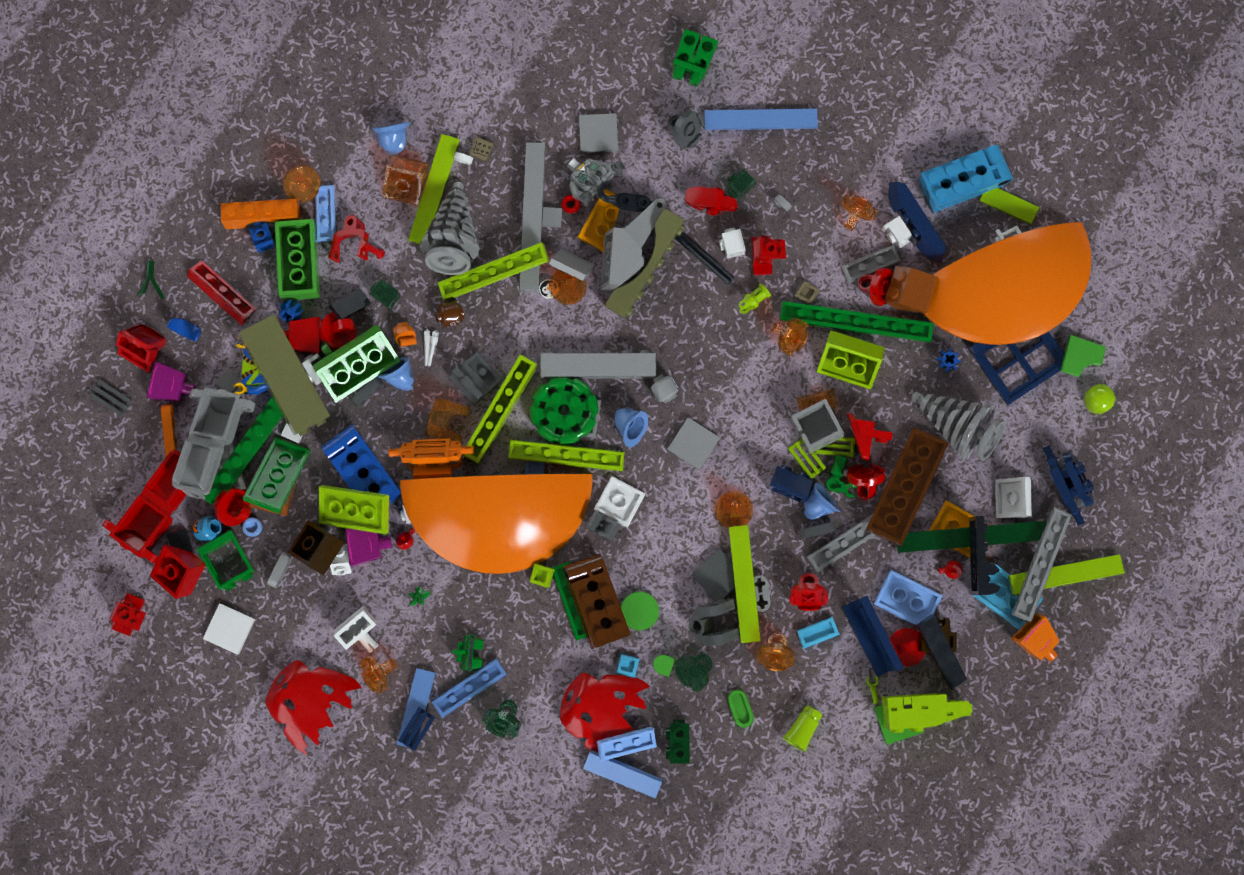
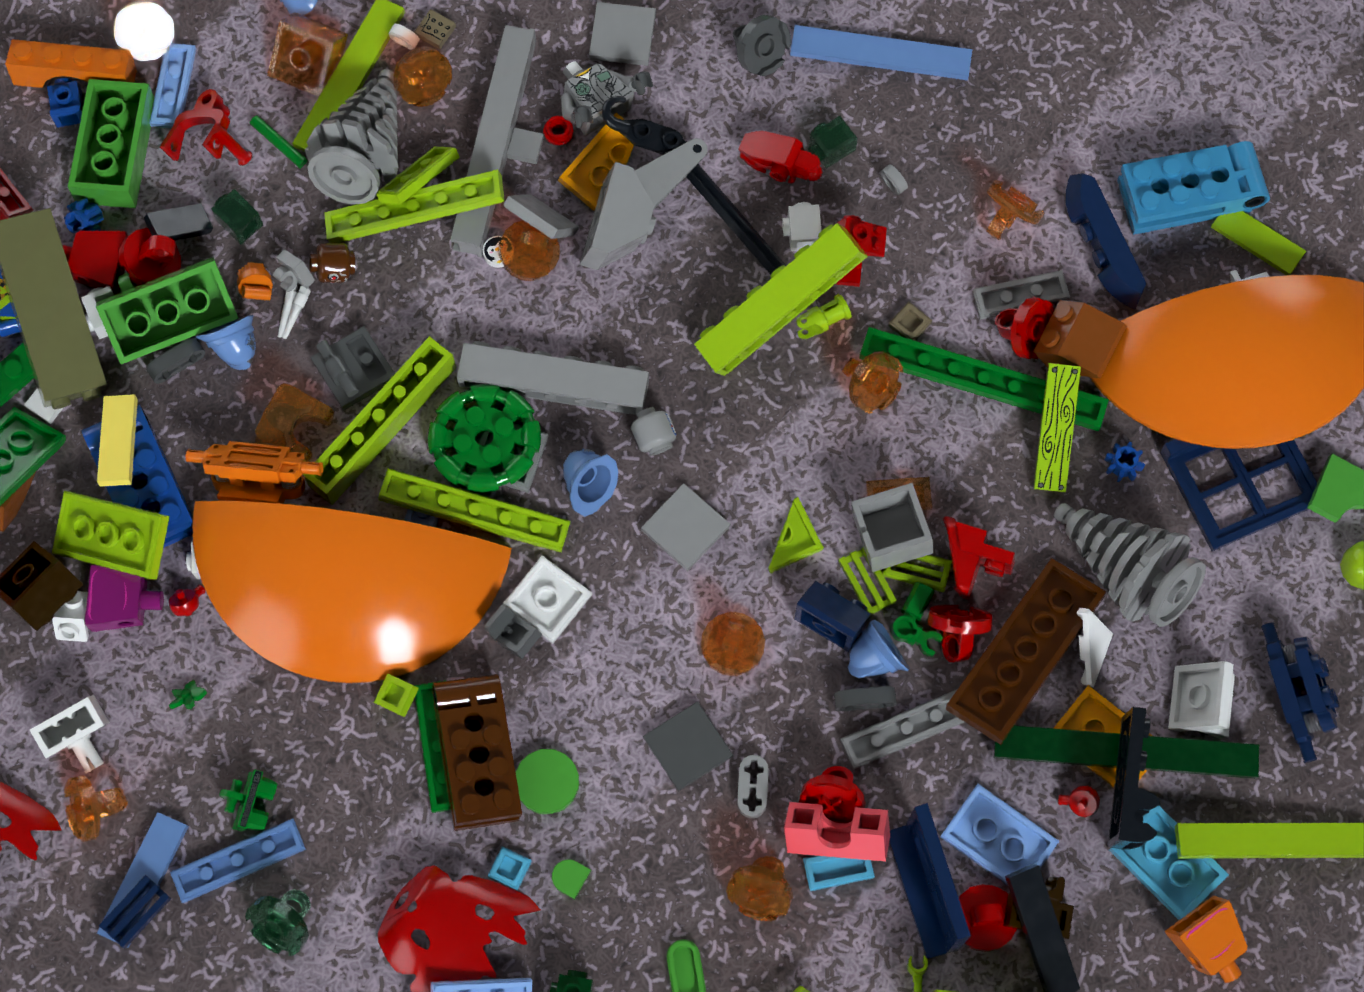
camera: 10 degrees right, 10 degrees down
olive arch [604,208,686,319] -> none
clear green tile [675,654,712,691] -> none
dark grey piece [689,598,740,646] -> none
lime tile [729,525,761,643] -> none
lime slope [817,330,885,390] -> none
white brick [881,216,912,248] -> none
light grey tile [1011,507,1072,622] -> none
none -> light yellow tile [97,394,138,487]
none -> green piece [250,115,308,169]
none -> light grey tile [273,249,315,292]
none -> lime tile [376,146,460,204]
none -> clear orange tile [393,46,452,107]
none -> lime brick [694,223,868,376]
none -> lime tile [768,497,824,574]
none -> coral arch [784,802,890,862]
none -> lime tile [1034,363,1081,492]
none -> white tile [1077,607,1113,688]

